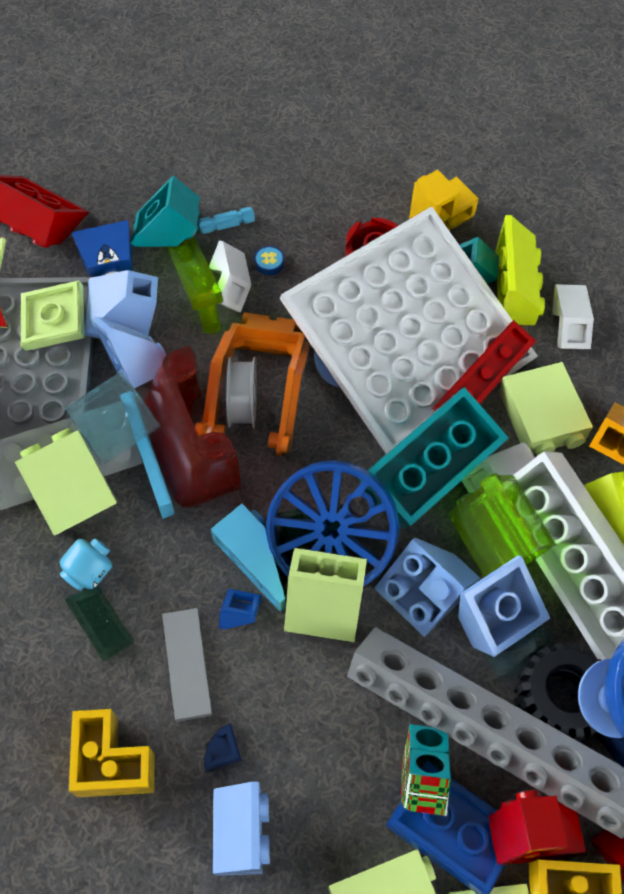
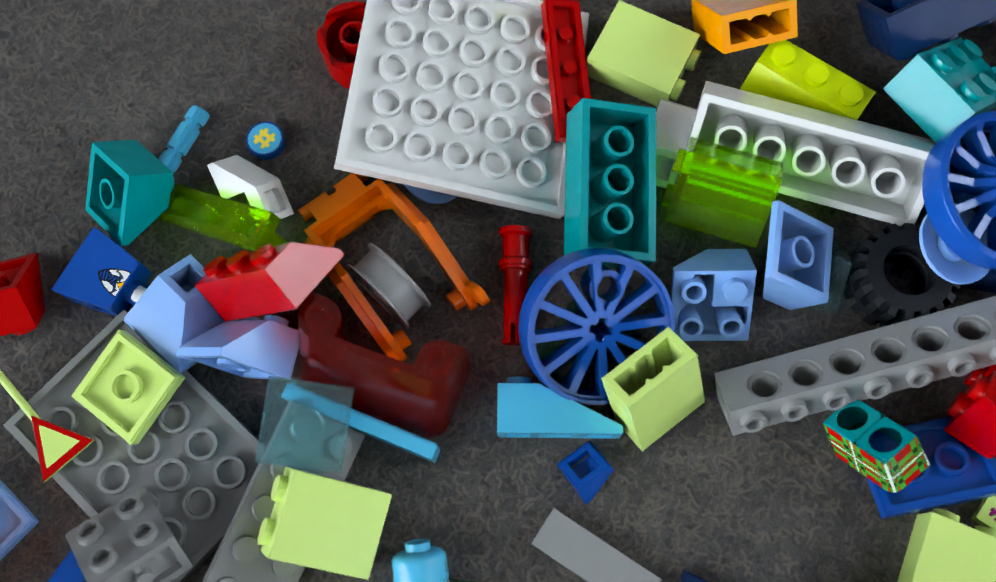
camera: 40 degrees left, 10 degrees up
none -> red slope [195,242,344,322]
none -> red pin [499,225,533,345]

